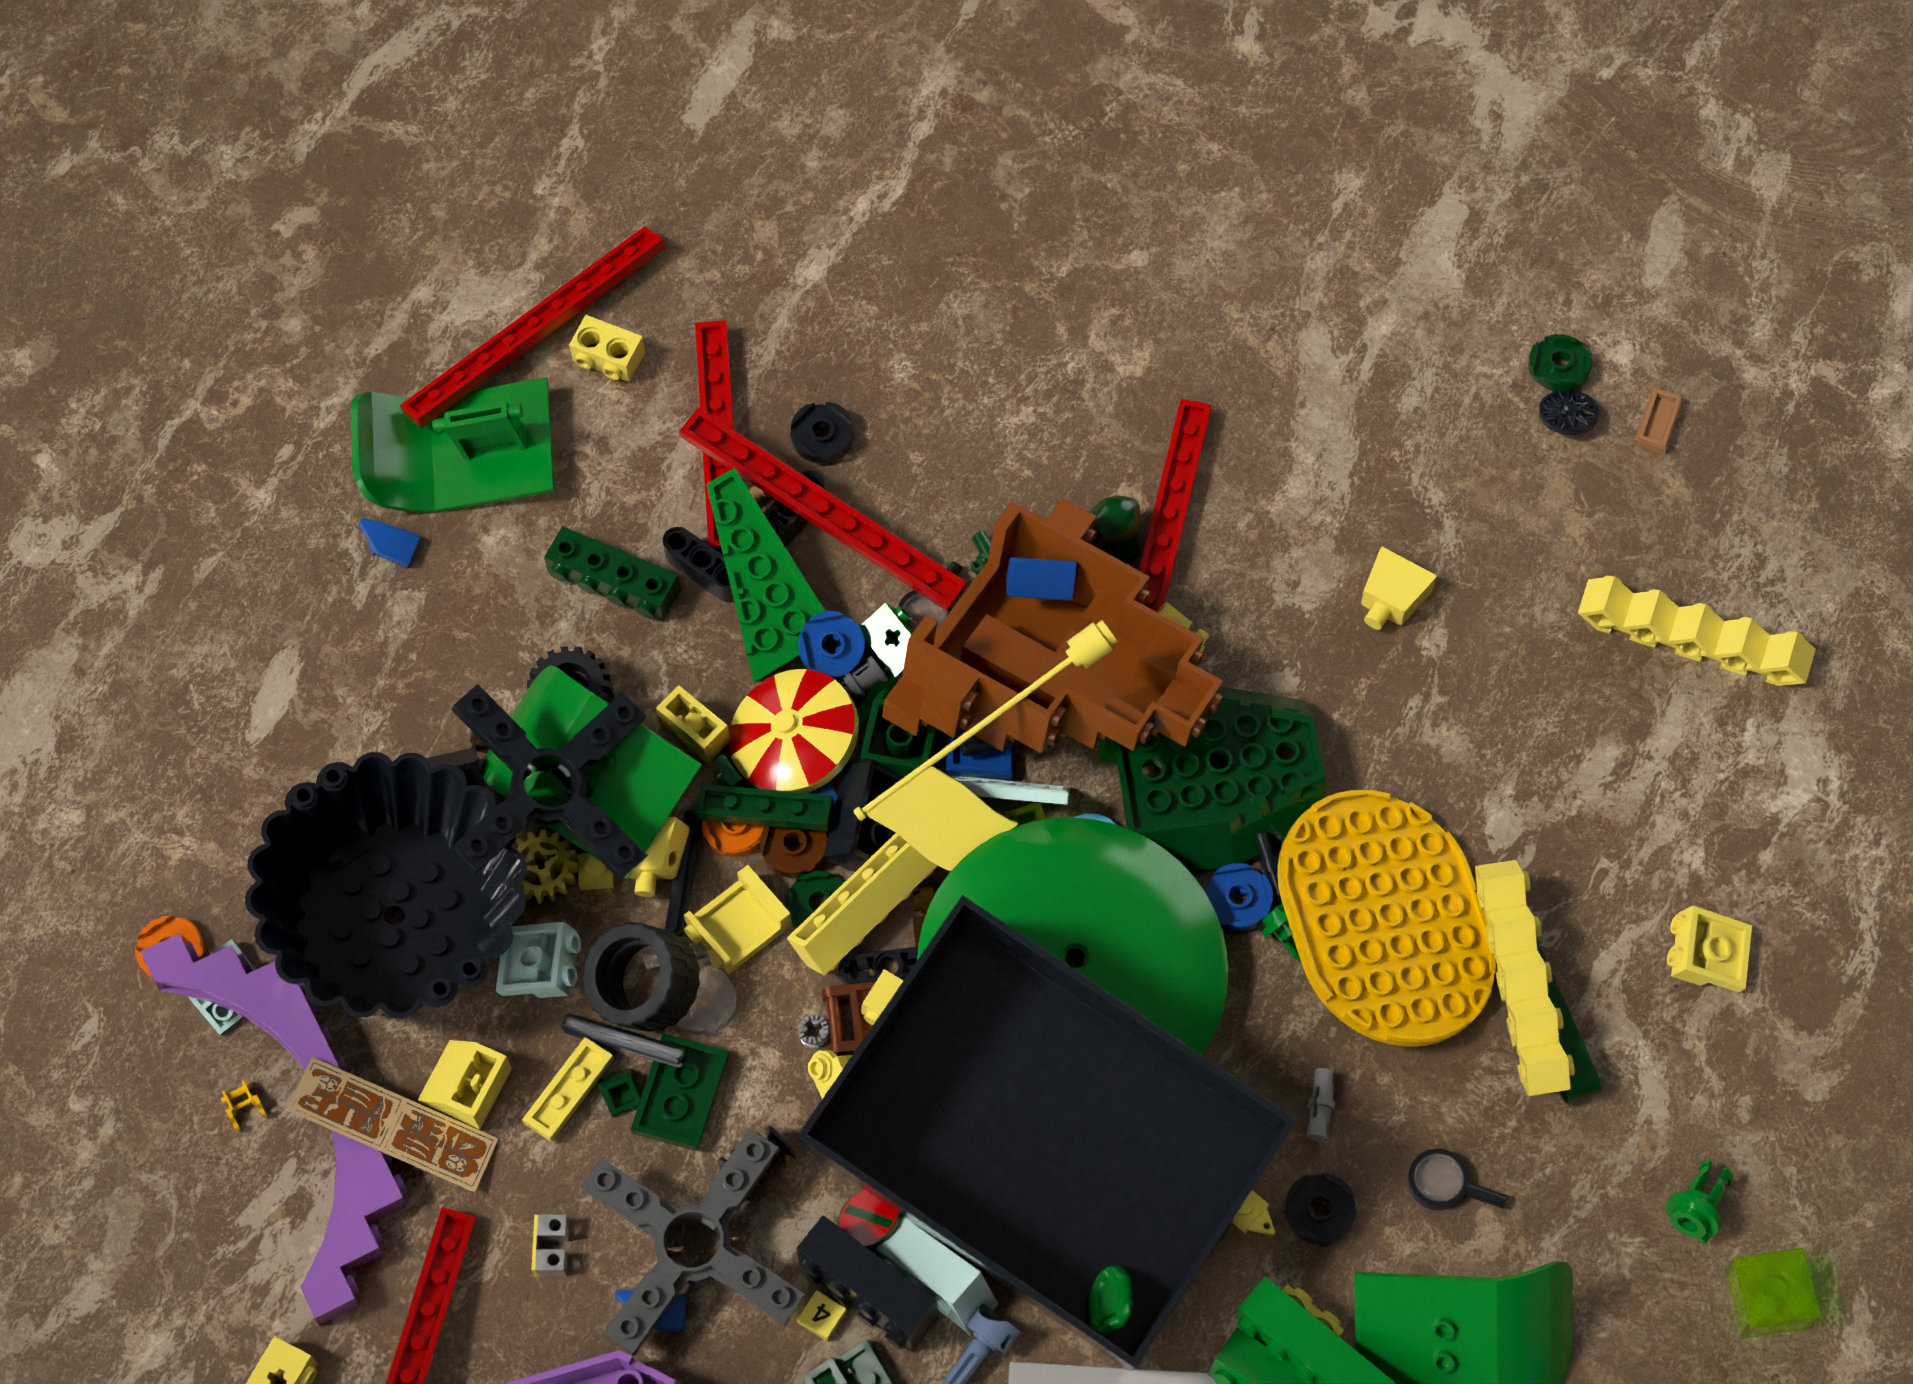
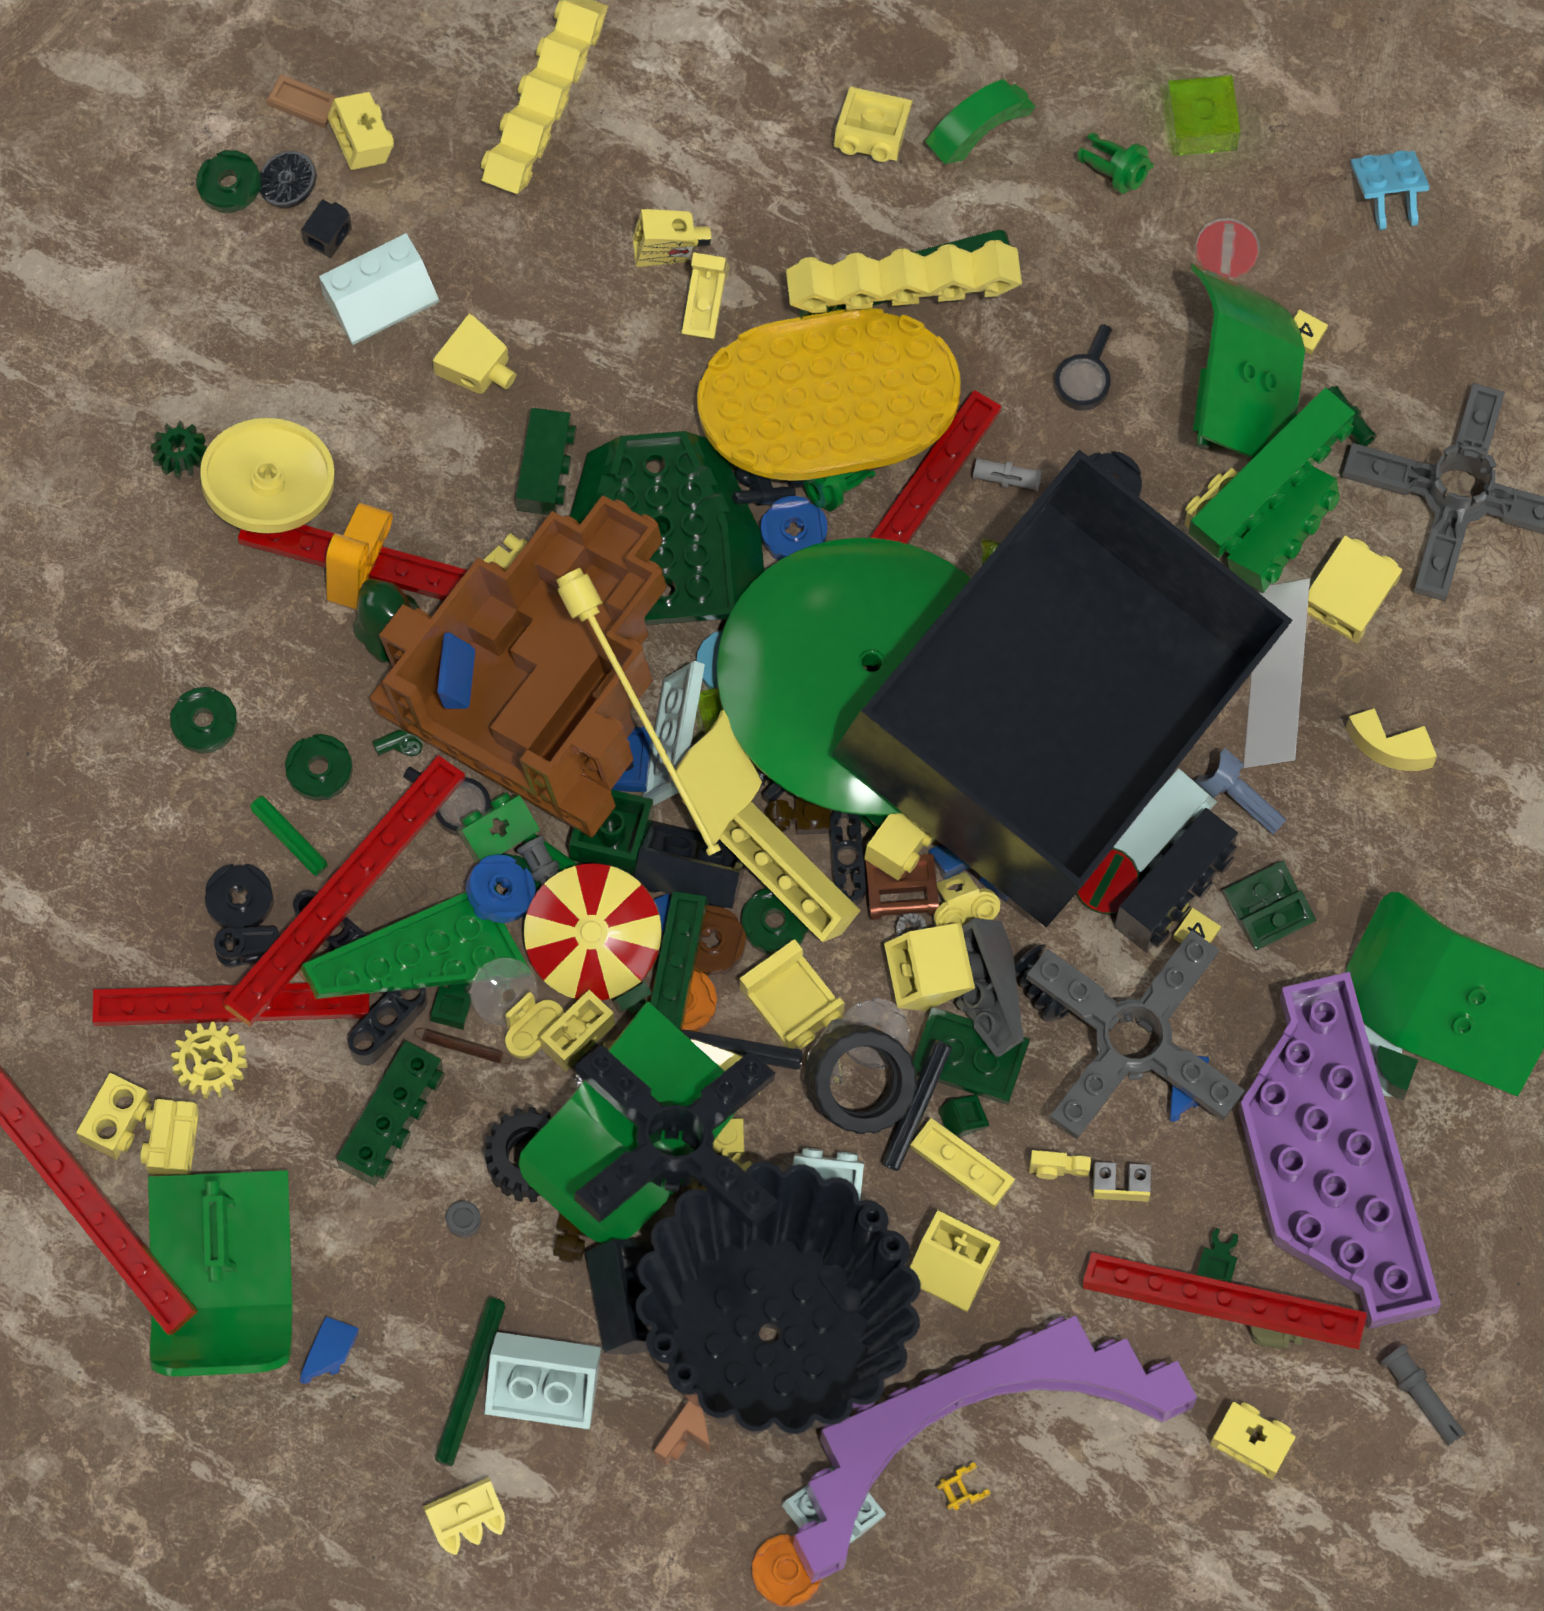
camera: 90 degrees left, 5 degrees up
sticker [287,1057,498,1192] -> none
green piece [1088,1264,1134,1338] -> none
none -> light yellow brick [141,1099,199,1176]
none -> dark green gear [151,420,207,479]
none -> dark green tile [170,687,238,754]
none -> light yellow gear [171,1022,248,1098]
none -> light yellow dish [200,418,334,533]
none -> black piece [214,926,279,968]
none -> green axle [250,796,328,876]
none -> dark green tile [285,734,353,801]
none -> black brick [301,199,352,259]
none -> light aqua slope [319,233,439,345]
none -> light orange beam [326,503,393,610]
none -> light yellow brick [327,92,394,170]
none -> copper piece [414,1028,512,1064]
none -> light yellow plate [423,1477,505,1555]
none -> dark green plate [430,983,473,1030]
none -> dark green axle [435,1297,505,1466]
none -> dark grey tile [446,1201,481,1238]
none -> clear dish [470,958,538,1026]
none -> light aqua slope [485,1332,601,1429]
none -> light yellow bracket [505,992,564,1059]
none -> dark green brick [516,407,577,515]
none -> light yellow torso [632,209,711,267]
none -> light yellow bracket [682,252,730,340]
none -> red plate [870,390,1002,544]
none -> light yellow slope [884,923,975,1012]
none -> green arch [925,79,1036,165]
none -> dark grey wedge [956,918,1024,1056]
none -> light yellow plate [1029,1150,1091,1179]
none -> clear piece [1195,218,1260,278]
none -> dark green plate [1196,1228,1238,1283]

